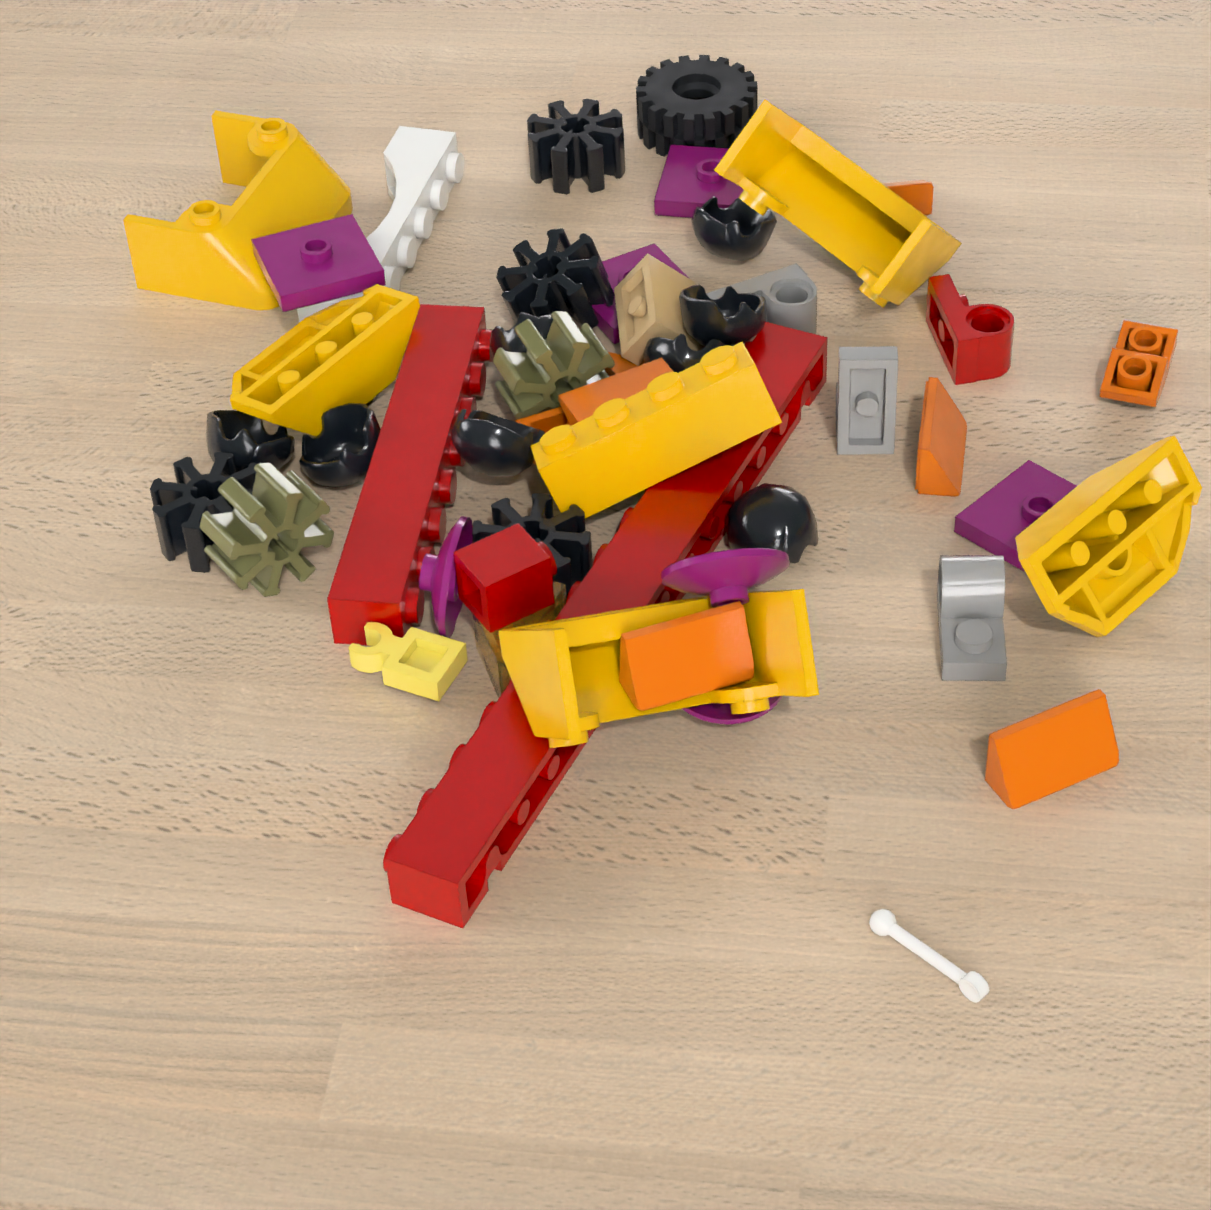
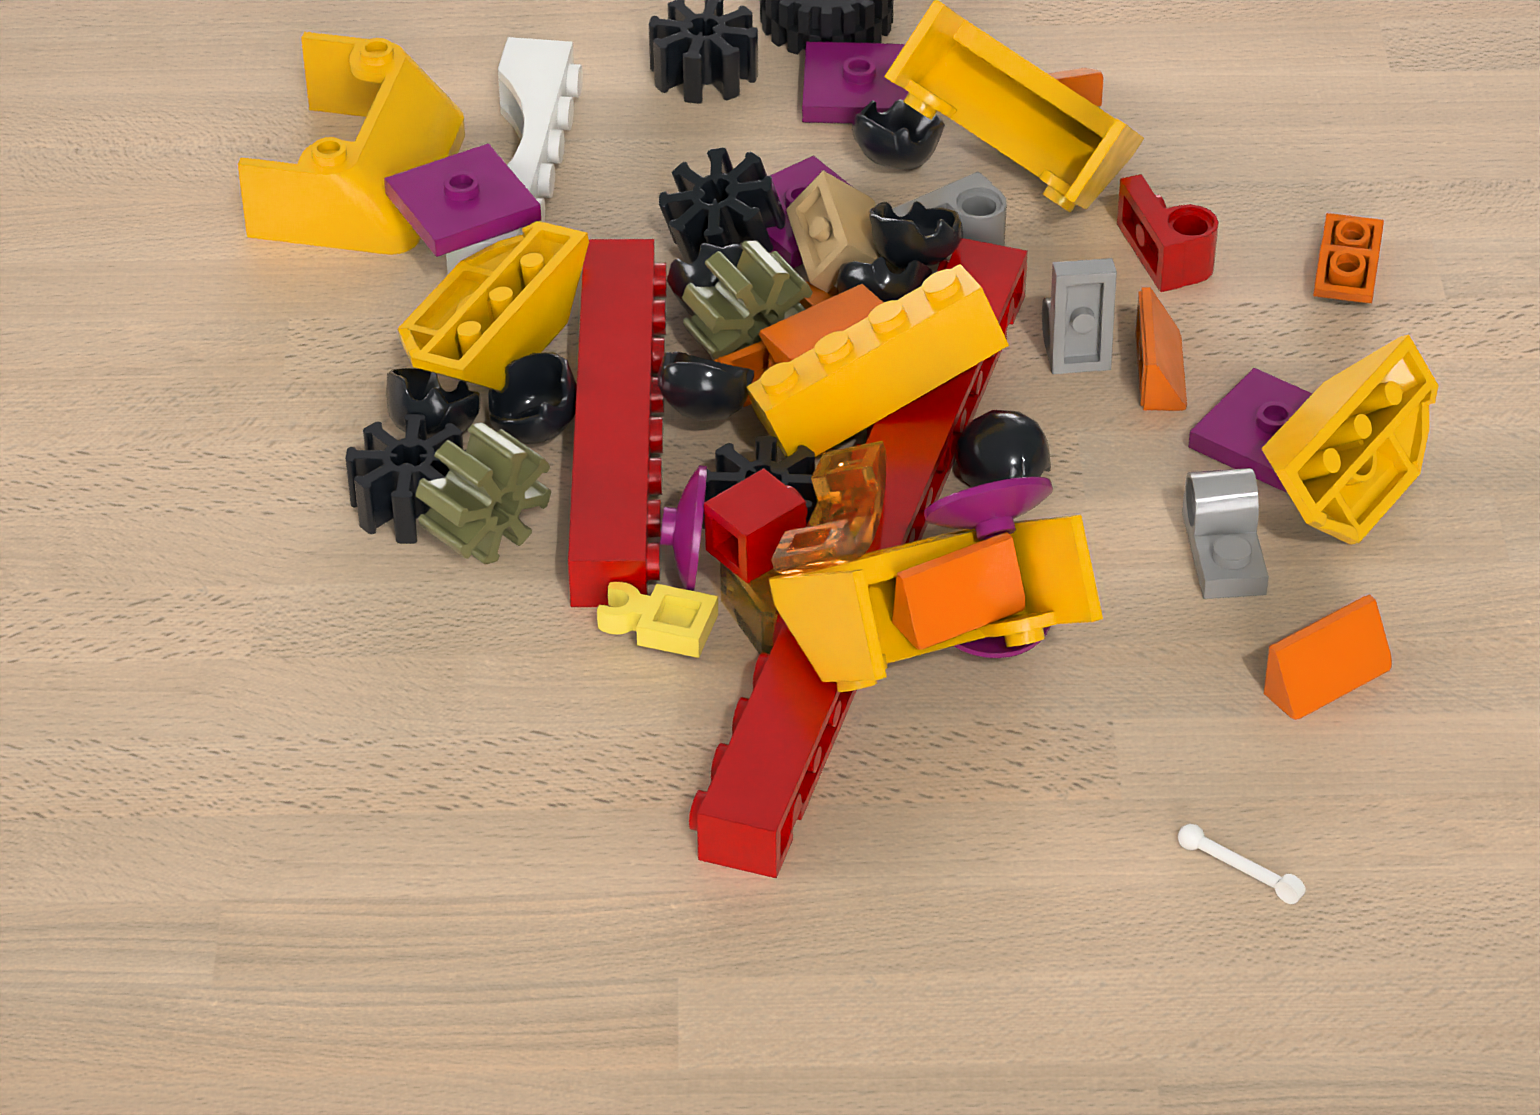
camera: 10 degrees left, 0 degrees up
none -> clear orange slope [771,441,886,574]

